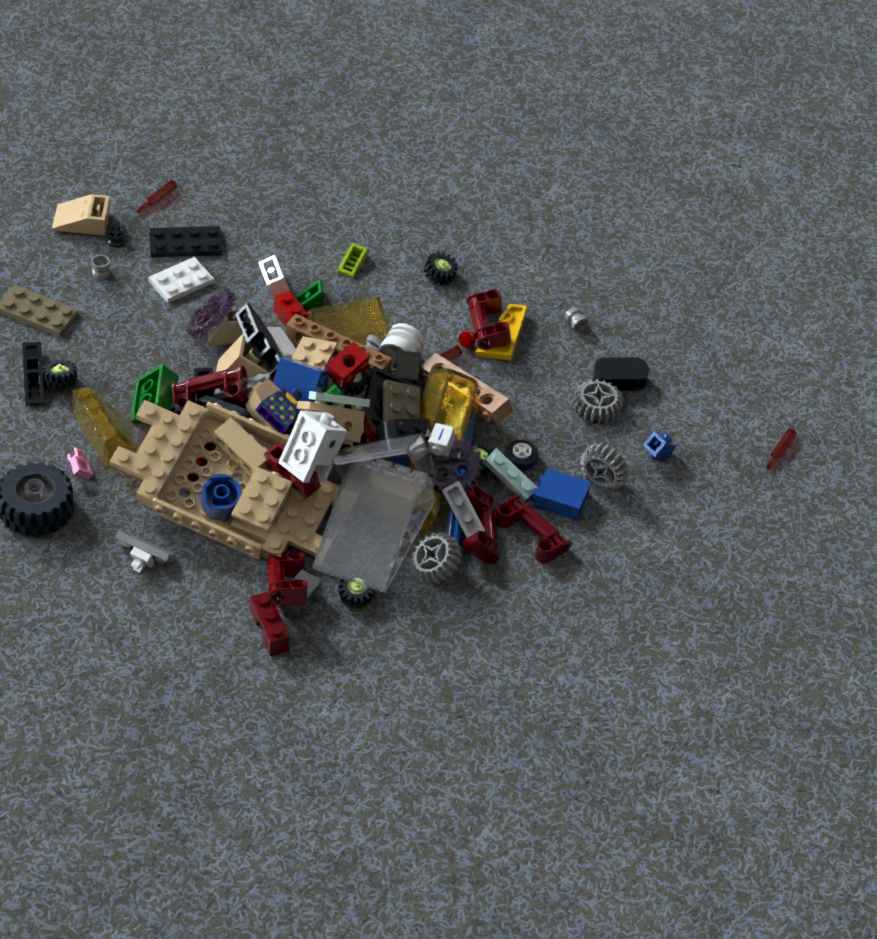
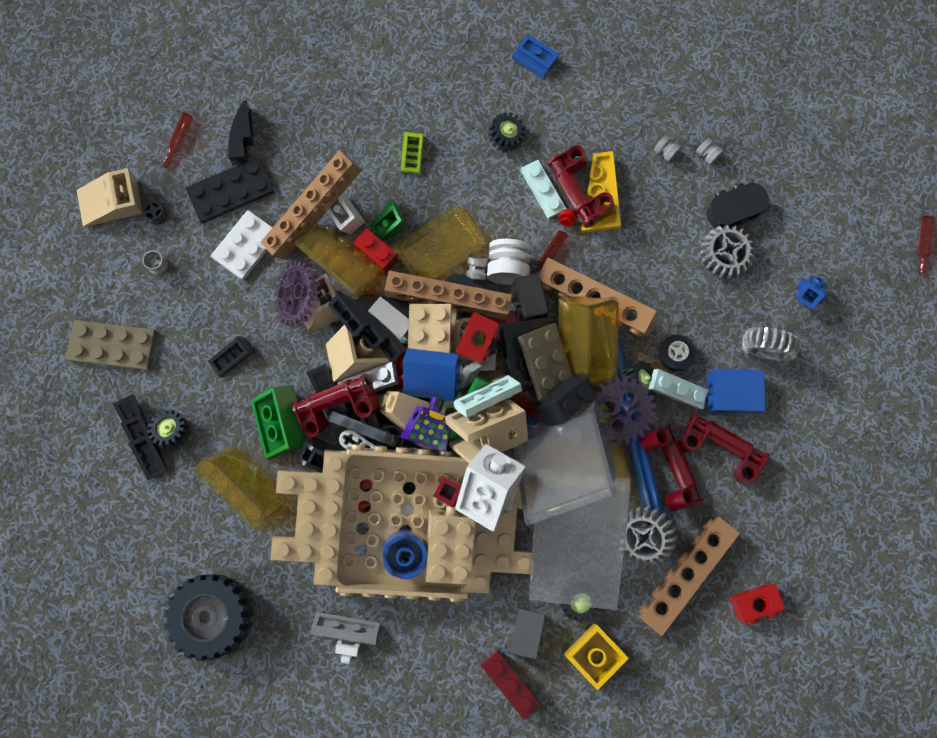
camera: 15 degrees left, 30 degrees up
bright pink plate [67,447,94,479] -> none
tan brick [213,418,268,476] -> none
dark red piece [266,552,307,606] -> none
white brick [428,423,455,456] -> none
light grey plate [442,481,486,538] -> none
none -> black slope [208,336,255,377]
none -> black slope [228,100,254,165]
none -> medium nougat brick [260,150,363,260]
none -> clear yellow slope [295,224,384,296]
none -> blue plate [512,34,559,78]
none -> light aqua plate [520,160,566,220]
none -> yellow brick [564,624,629,690]
none -> medium nougat brick [638,517,740,636]
none -> light grey wheel [696,137,724,165]
none -> red brick [729,583,785,625]

